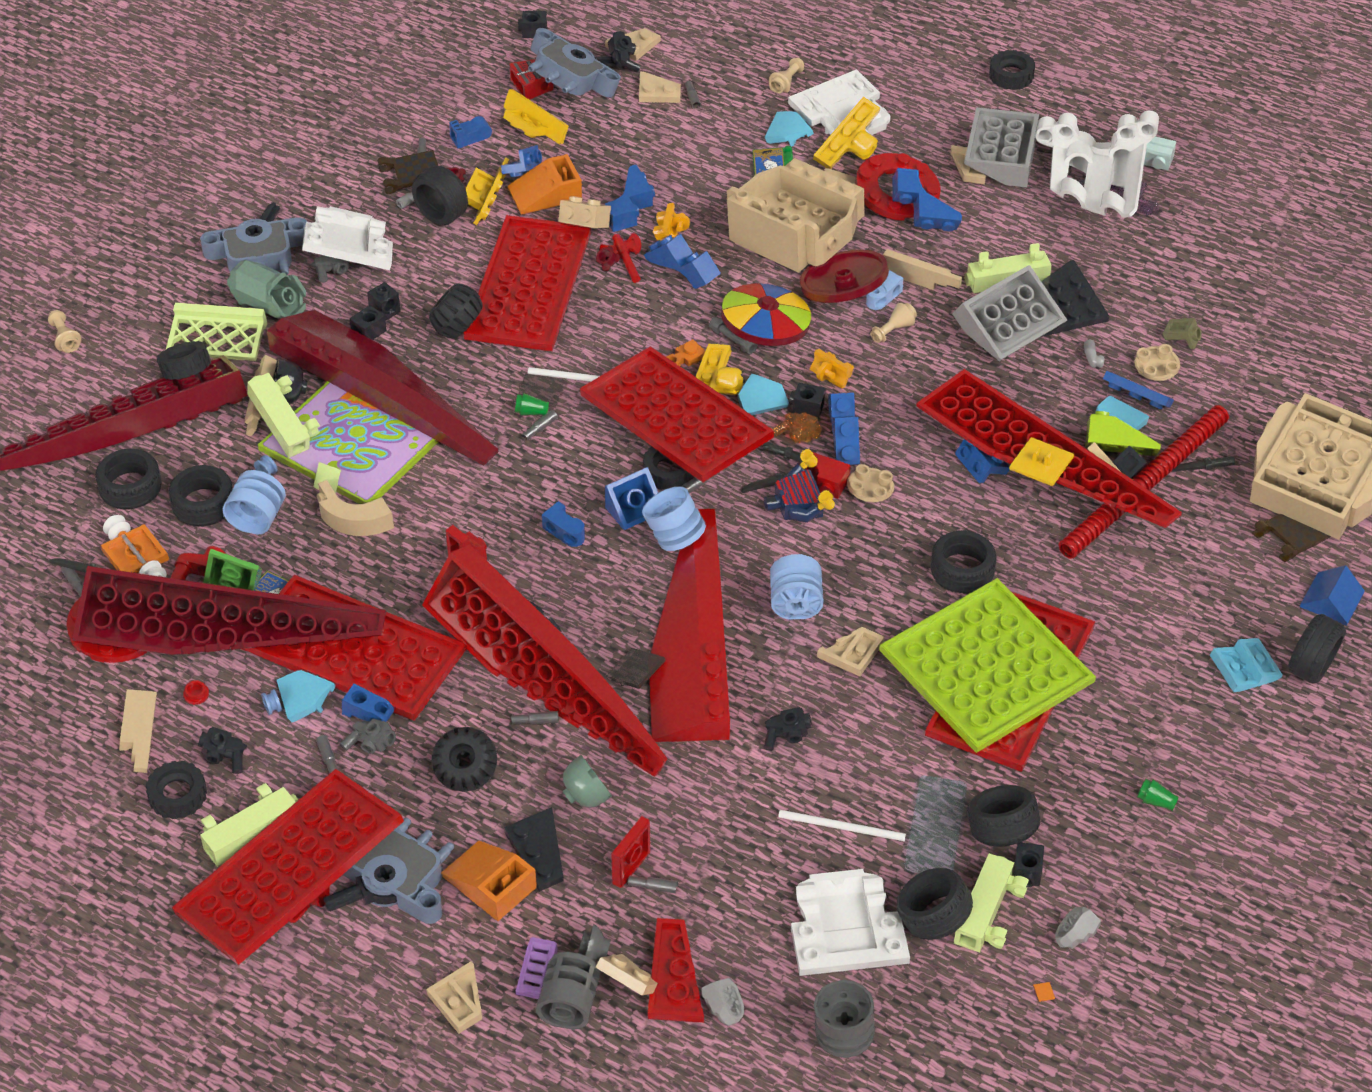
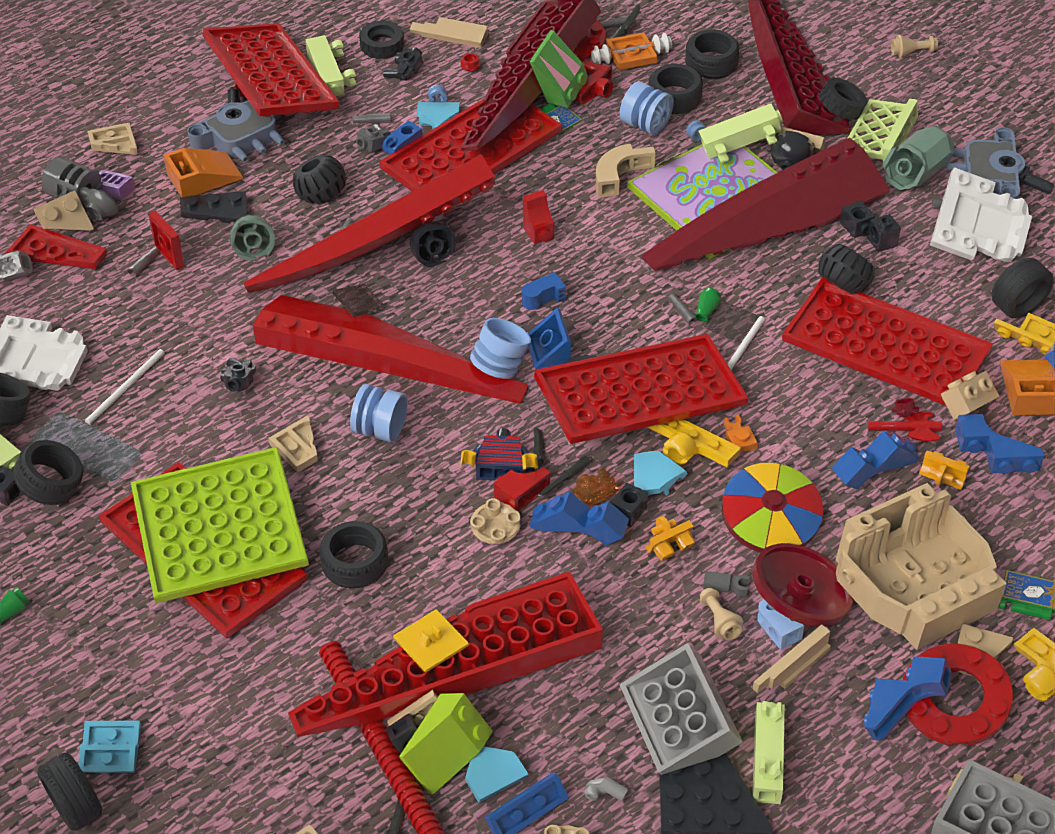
camera: 110 degrees right, 0 degrees up
none -> dark grey bar [703,571,749,597]

